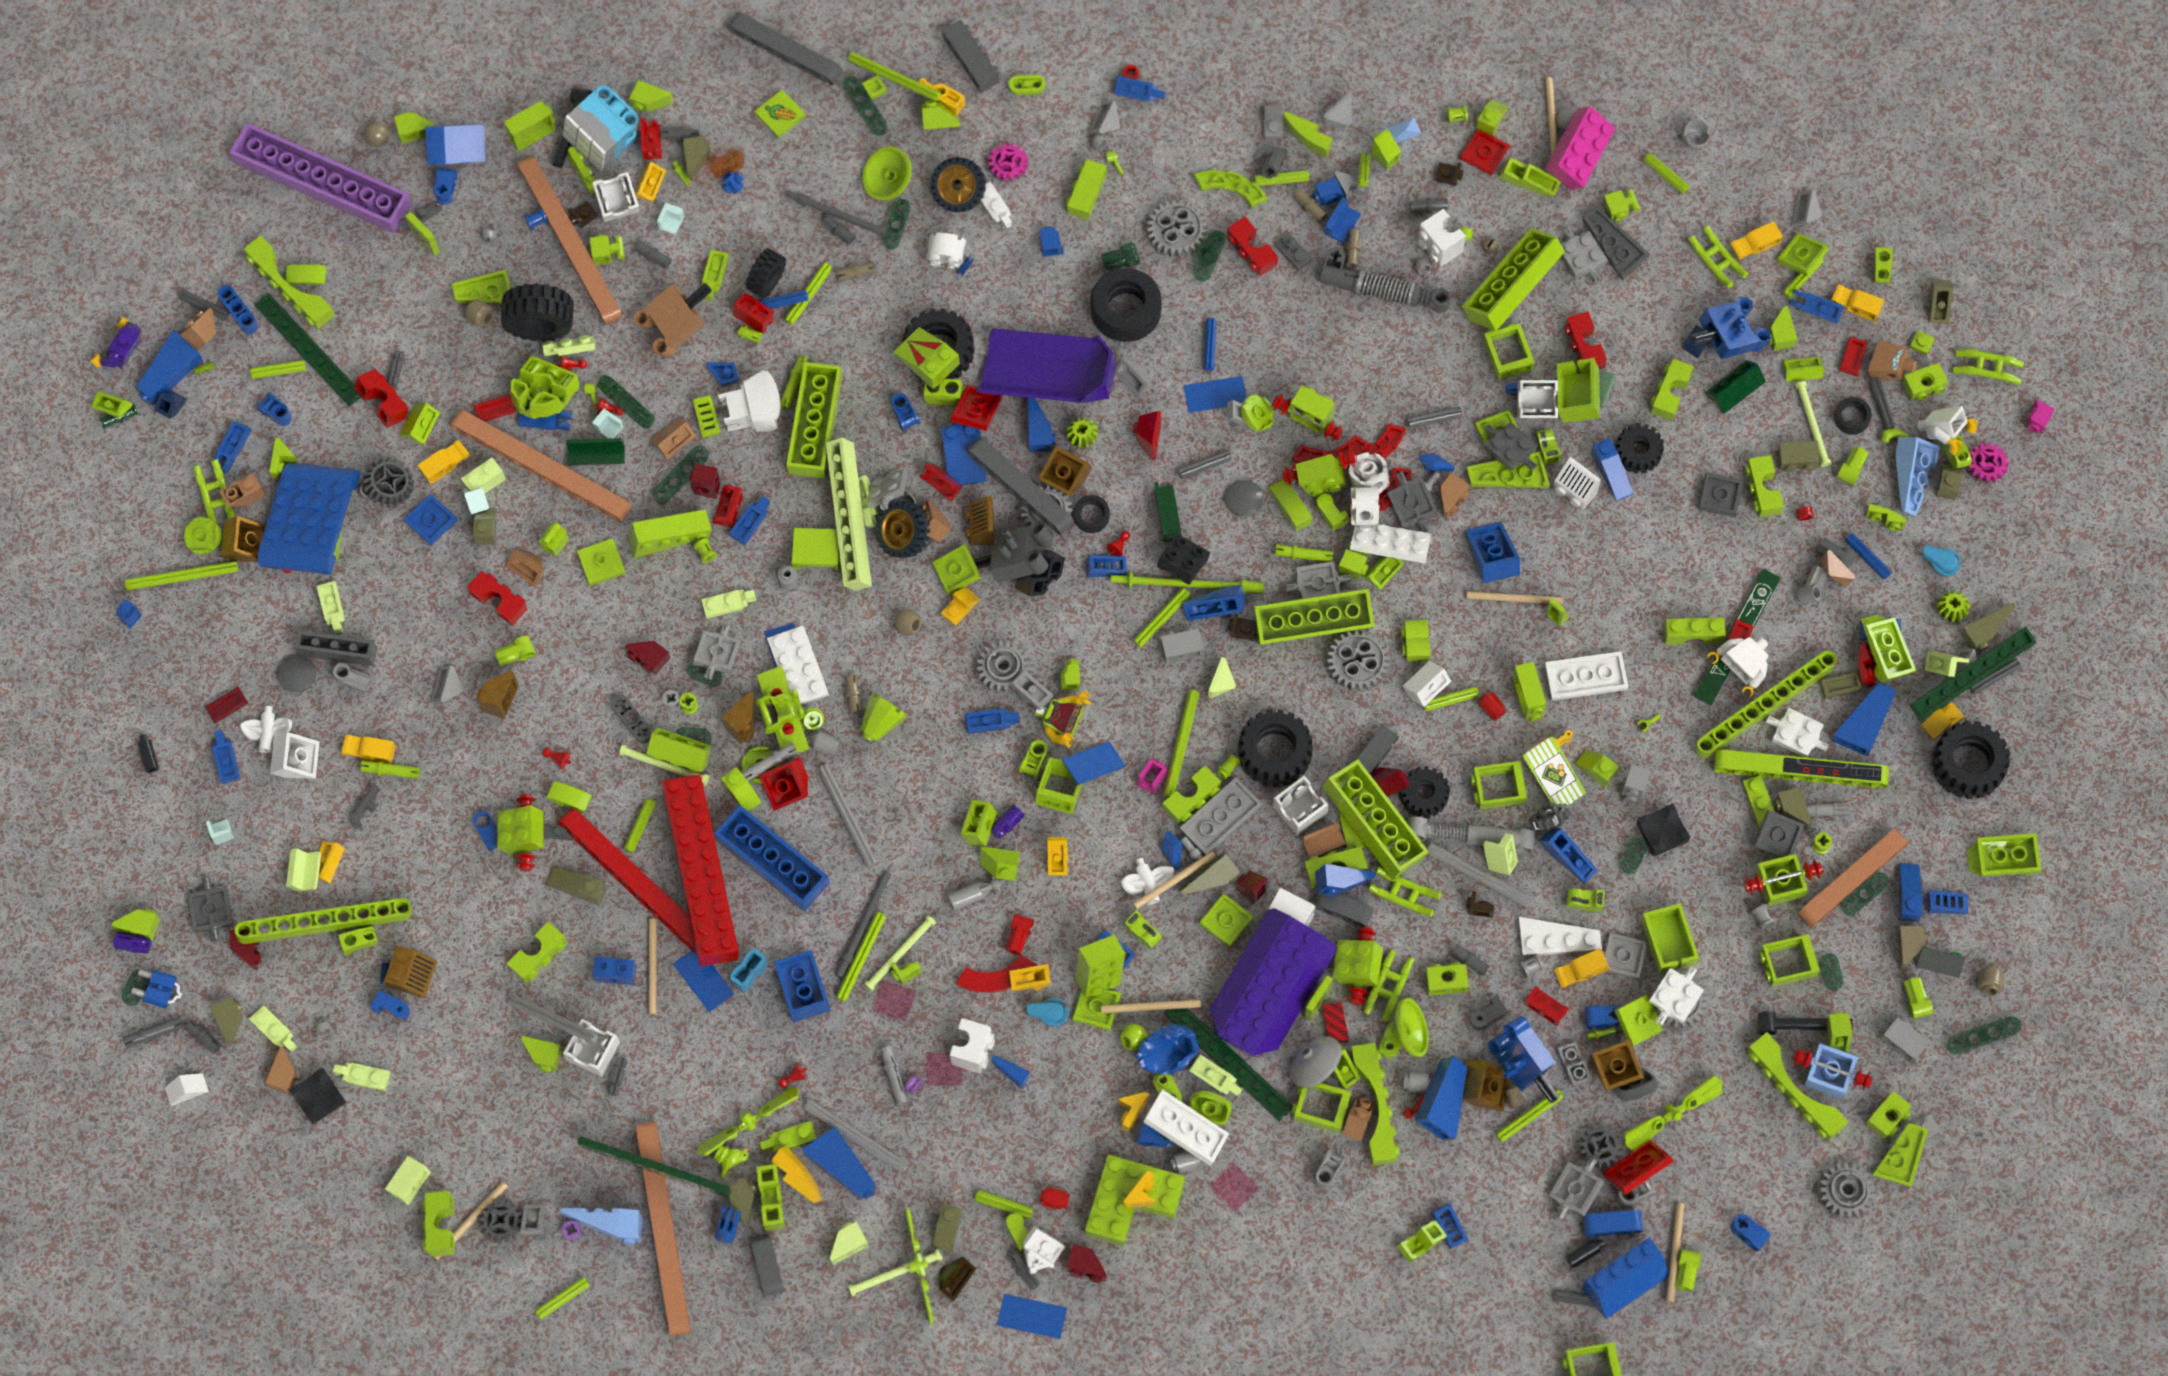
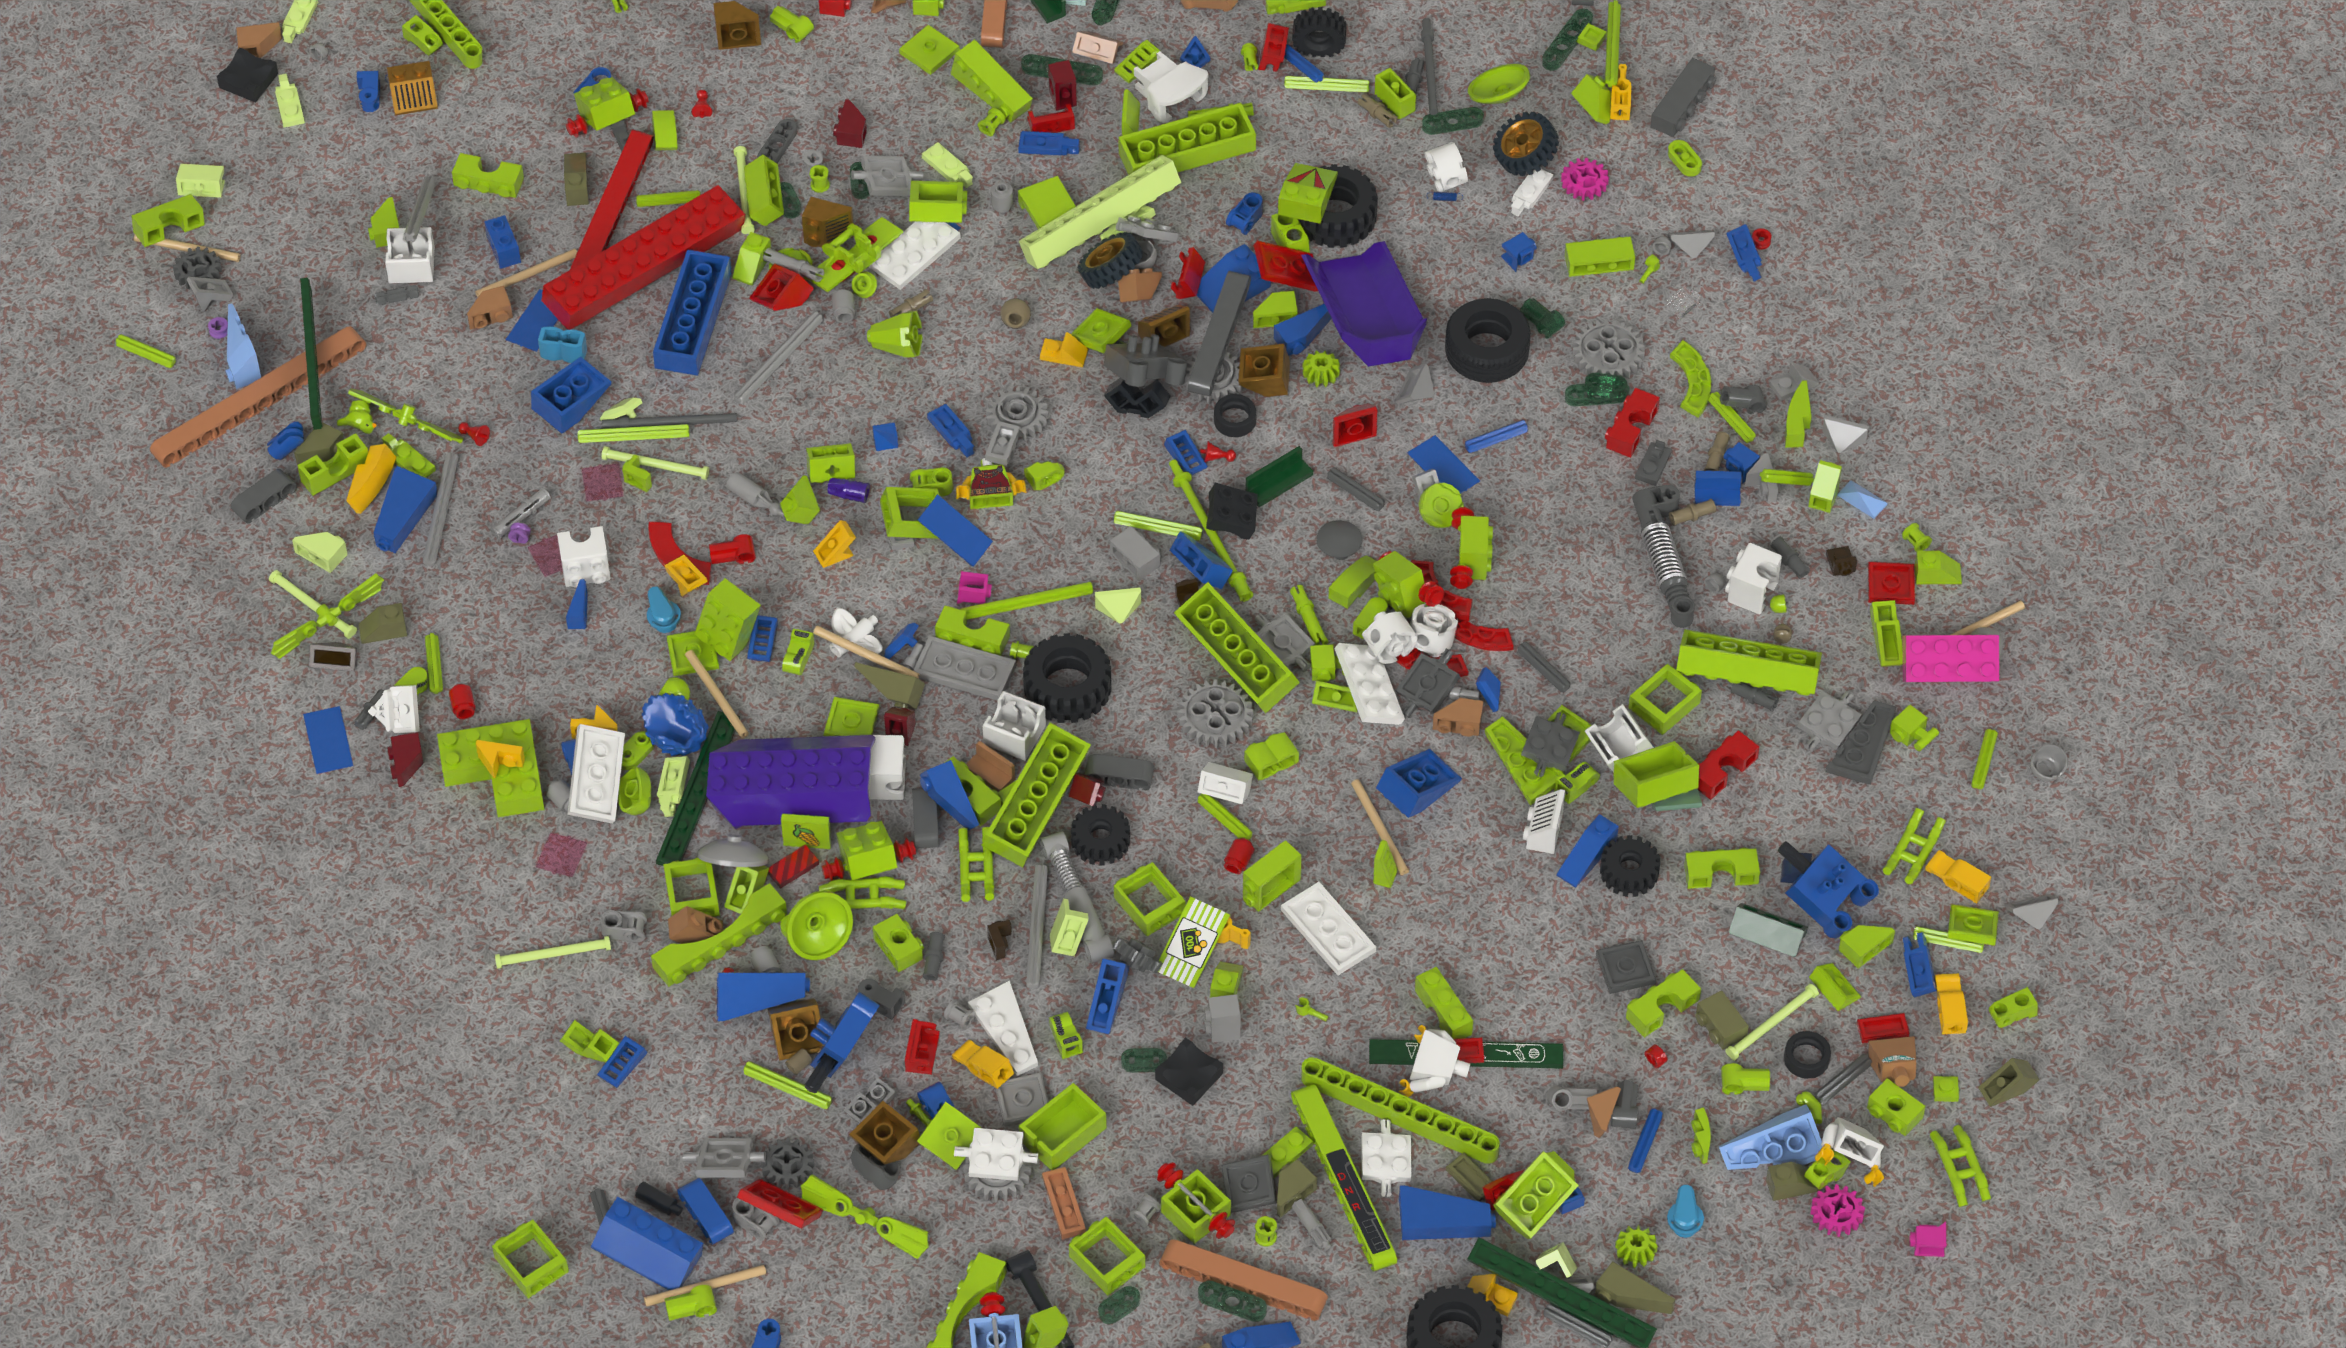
camera: 60 degrees right, 15 degrees down
none -> medium nougat slope [467,285,513,330]
none -> yellowish green bar [495,936,611,969]
none -> yellowish green piece [600,397,642,422]
none -> blue slope [872,422,898,451]
none -> lime window [909,181,967,223]
none -> nougat plate [1042,1167,1086,1240]
none -> lime slope [1122,89,1140,135]
none -> lime slope [1253,291,1298,328]
none -> lime brick [1374,68,1417,119]
none -> dark grey pin [1731,682,1779,711]

